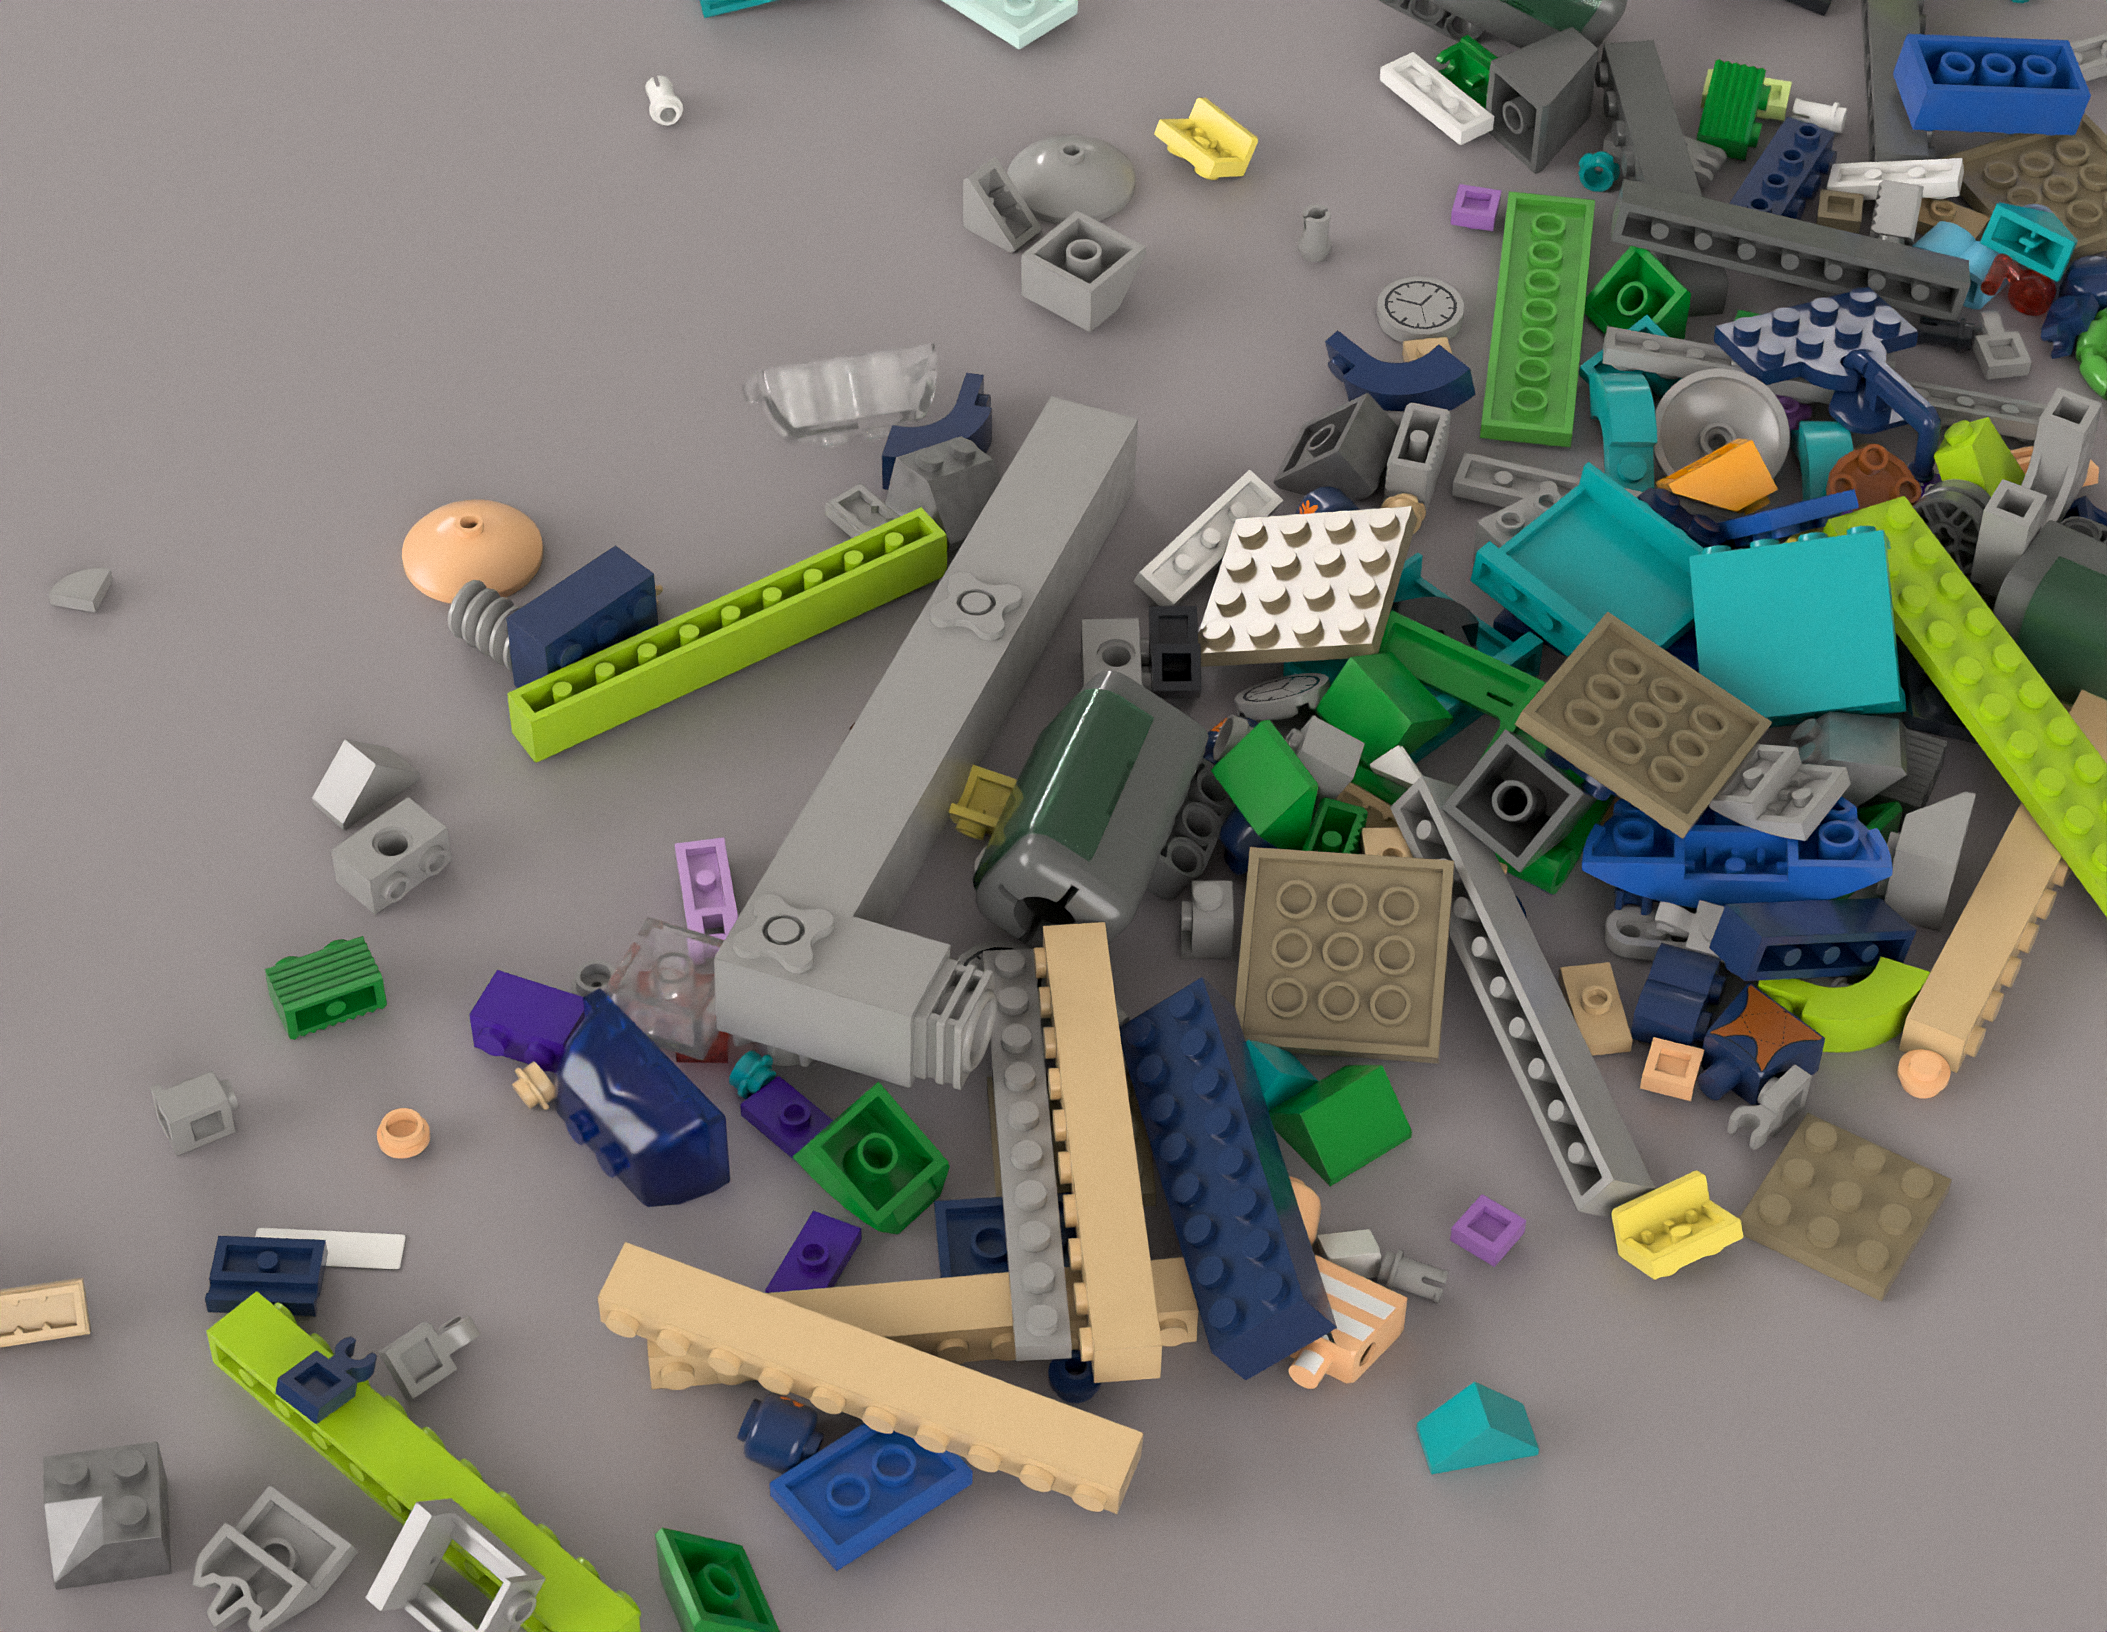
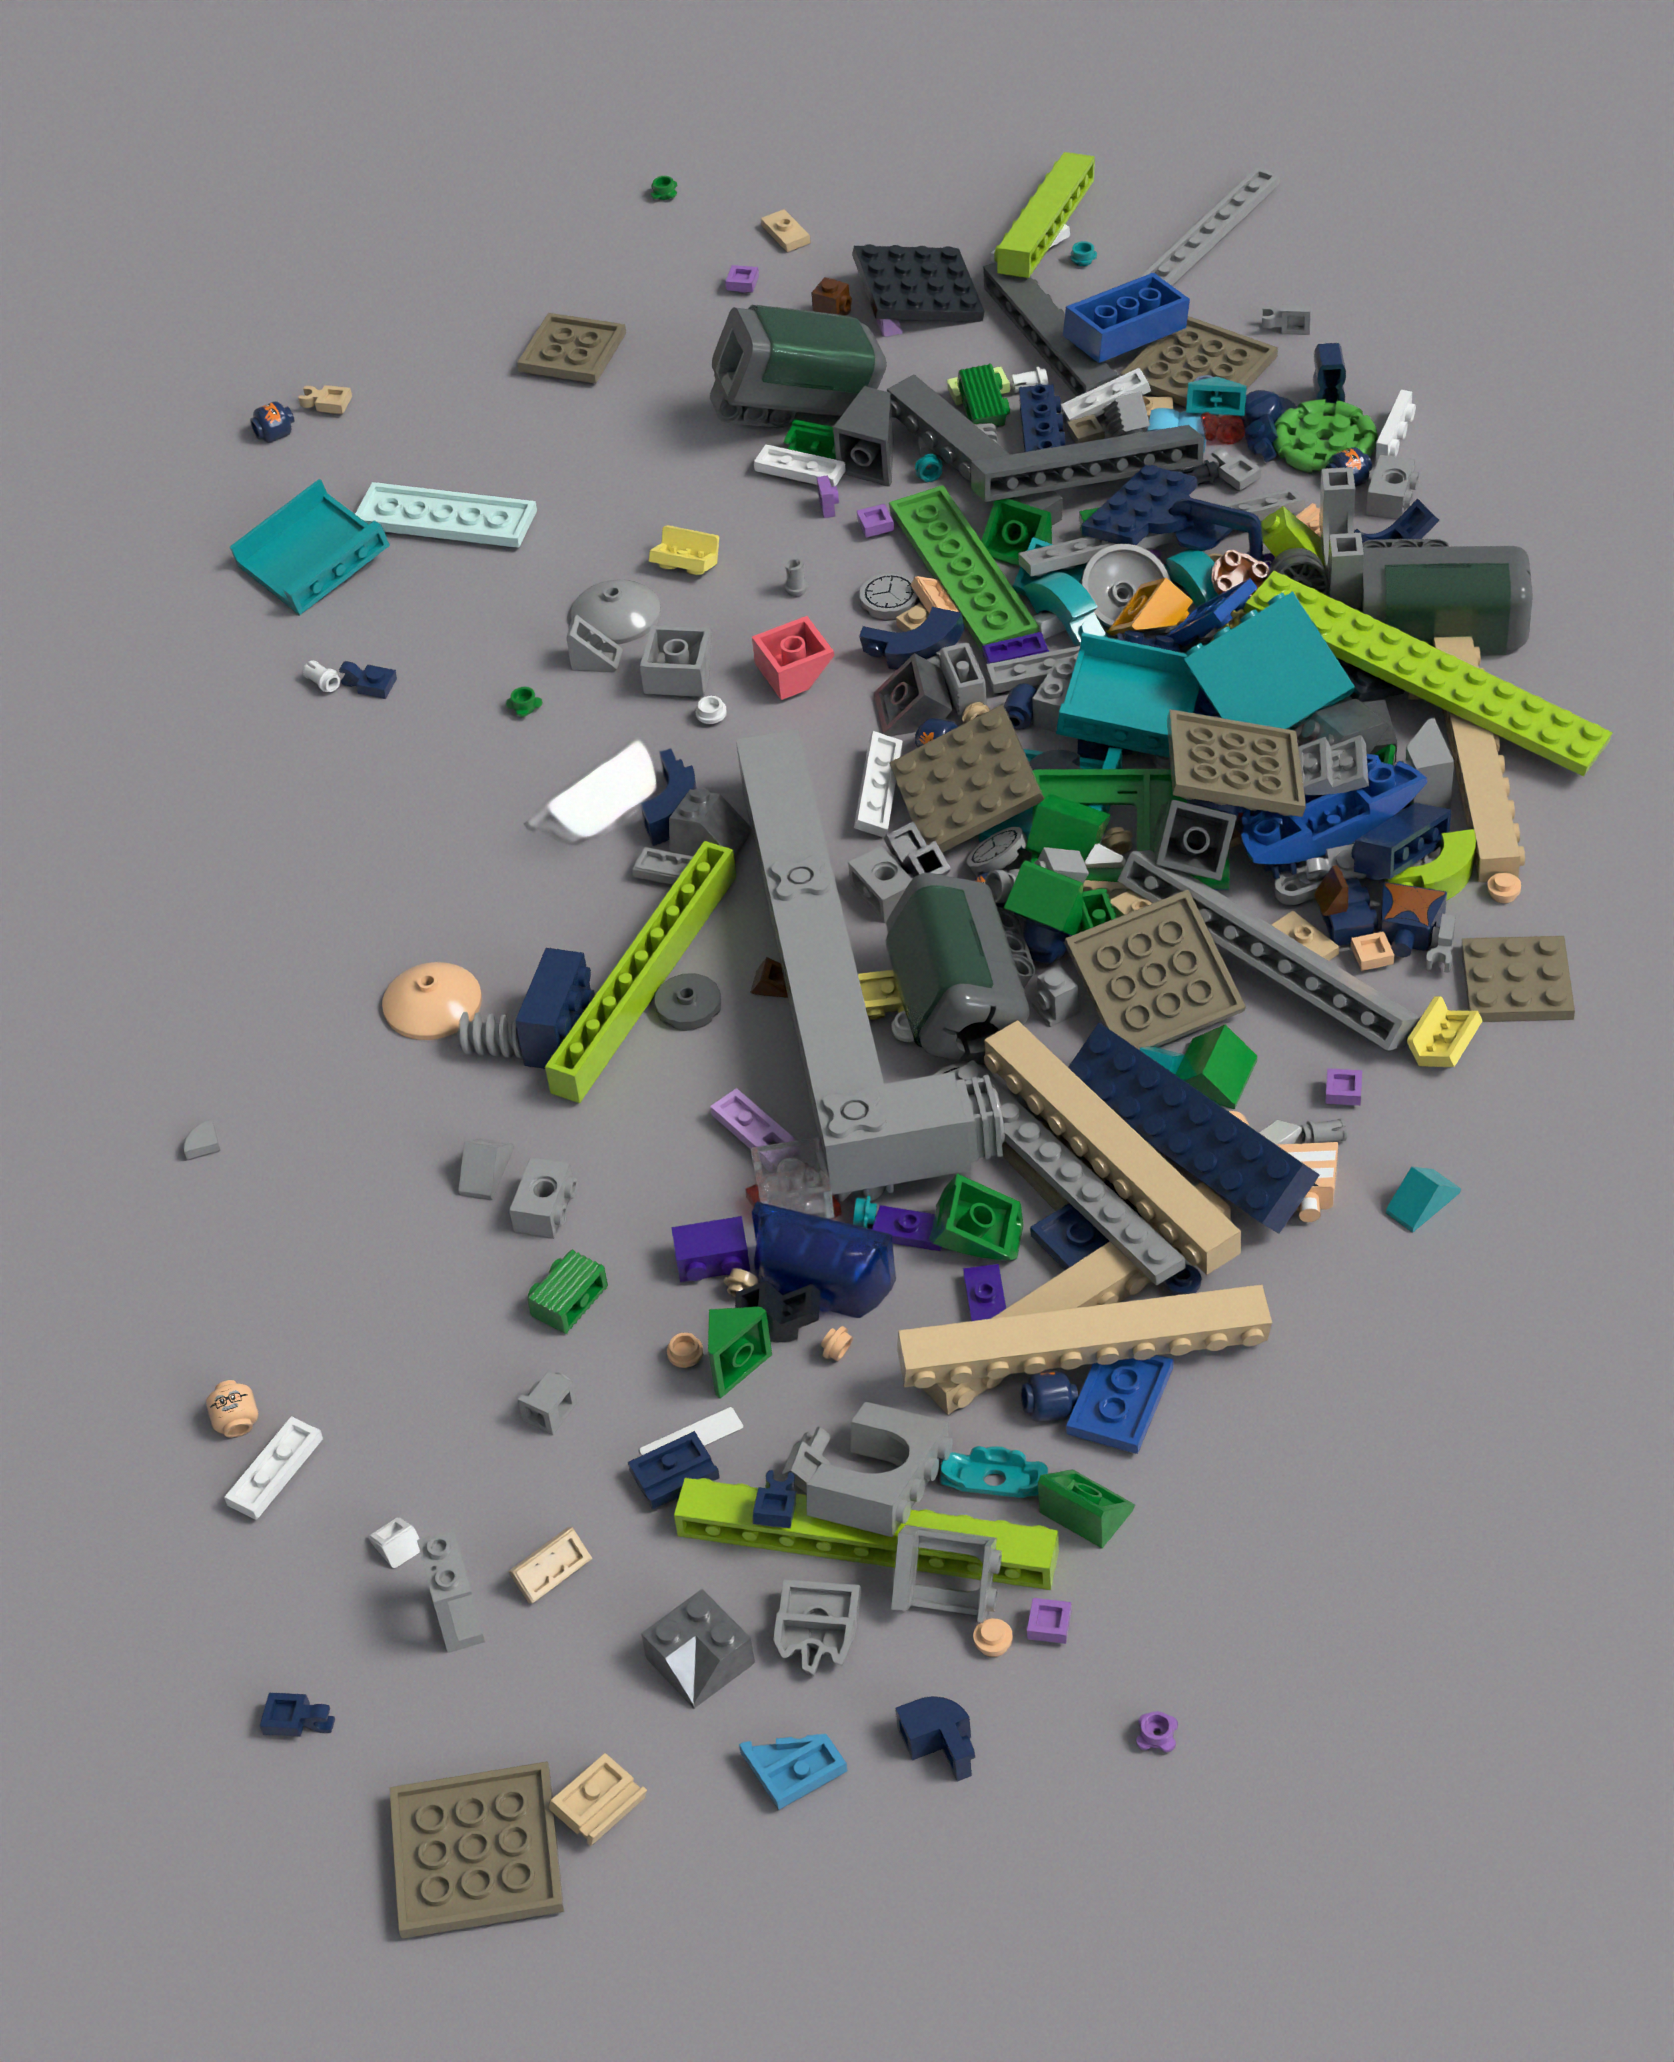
camera: 25 degrees left, 0 degrees up
light grey plate [571,960,621,1007] -> none
none -> dark blue plate [339,661,397,699]
none -> green plate [506,687,543,717]
none -> dark grey plate [654,973,721,1030]
none -> white plate [695,696,727,724]
none -> green slope [708,1307,772,1399]
none -> black brick [735,1280,821,1343]
none -> coral slope [752,616,834,700]
none -> light grey arch [807,1402,953,1537]
none -> medium lavender plate [817,475,839,518]
none -> light nougat plate [821,1326,853,1361]
none -> light nougat plate [911,576,959,613]
none -> teal piece [940,1446,1048,1498]
none -> dark purple plate [982,632,1049,664]
none -> dark blue brick [1004,683,1037,730]
none -> white slope [1033,610,1066,639]
none -> tan plate [1101,827,1133,855]
none -> reddish brown slope [1314,865,1348,916]

